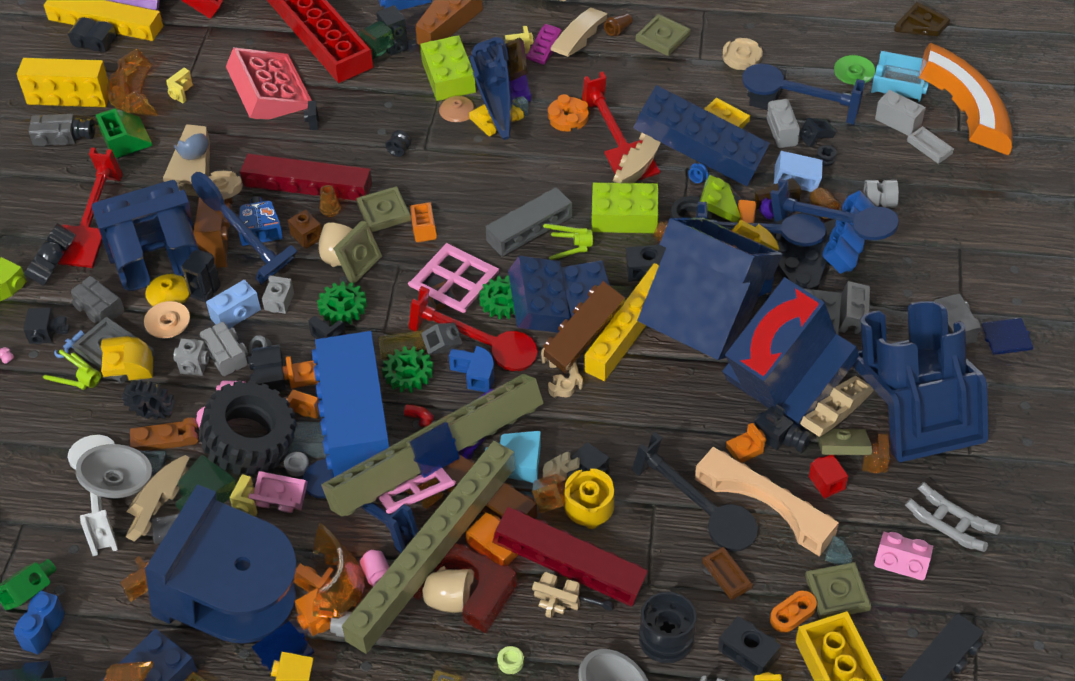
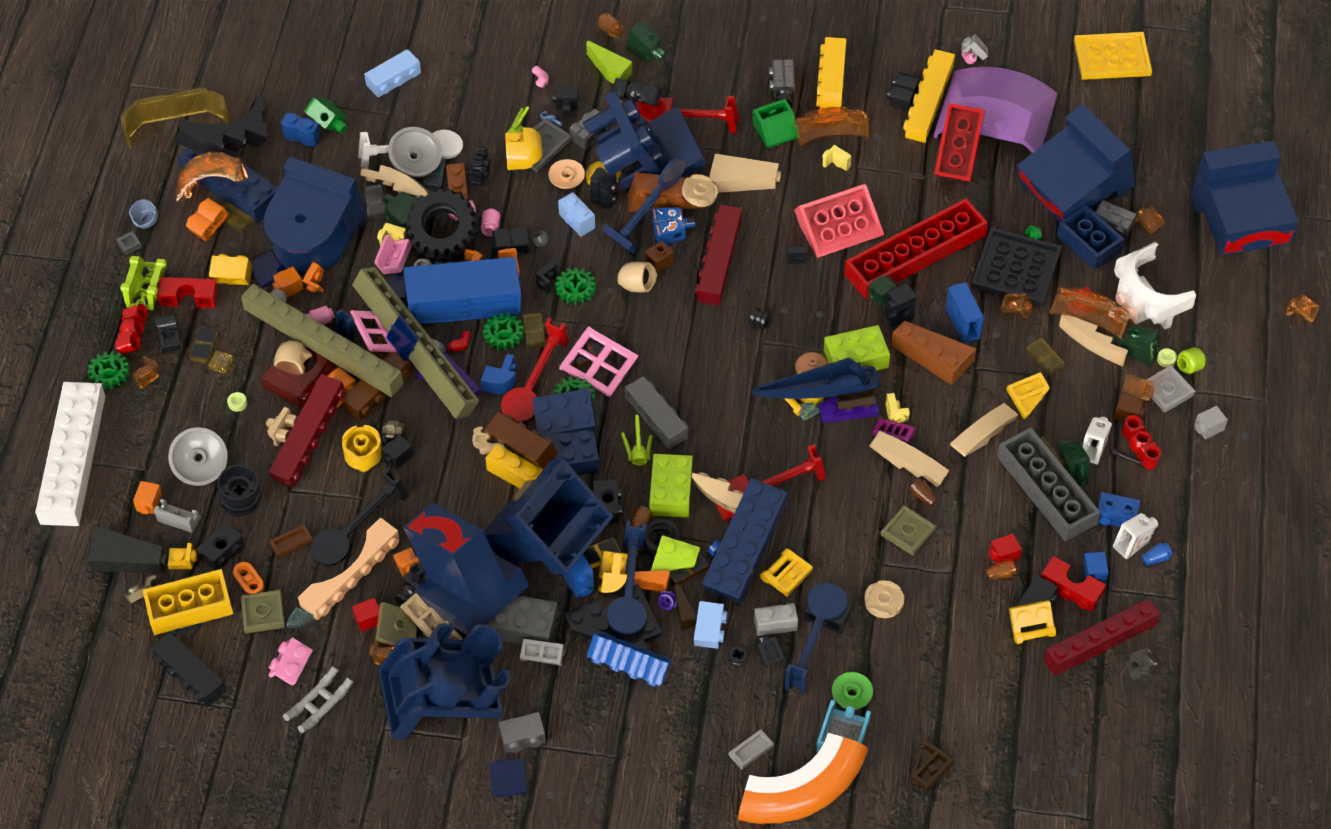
camera: 90 degrees right, 5 degrees up
sand blue hair [174,133,209,160] -> none
light grey brick [174,339,209,376] -> none
light grey brick [200,322,248,376] -> none
light grey brick [262,276,294,314] -> none
clear orange windscreen [312,523,364,619] -> none
clear orange cone [319,185,341,217] -> none
olive plate [333,221,382,284] -> none
olive plate [356,186,411,232] -> none
orange slope [410,202,437,242] -> none
dark grey brick [421,323,462,354] -> none
medium azure torso [485,431,541,483] -> none
clear orange brick [532,474,565,513] -> none
orange plate [548,94,589,132] -> none
dark blue piece [770,179,899,240] -> none
clear orange brick [810,187,840,219] -> none
light grey wheel [863,180,899,208] -> none
light grey brick [875,90,925,136] -> none

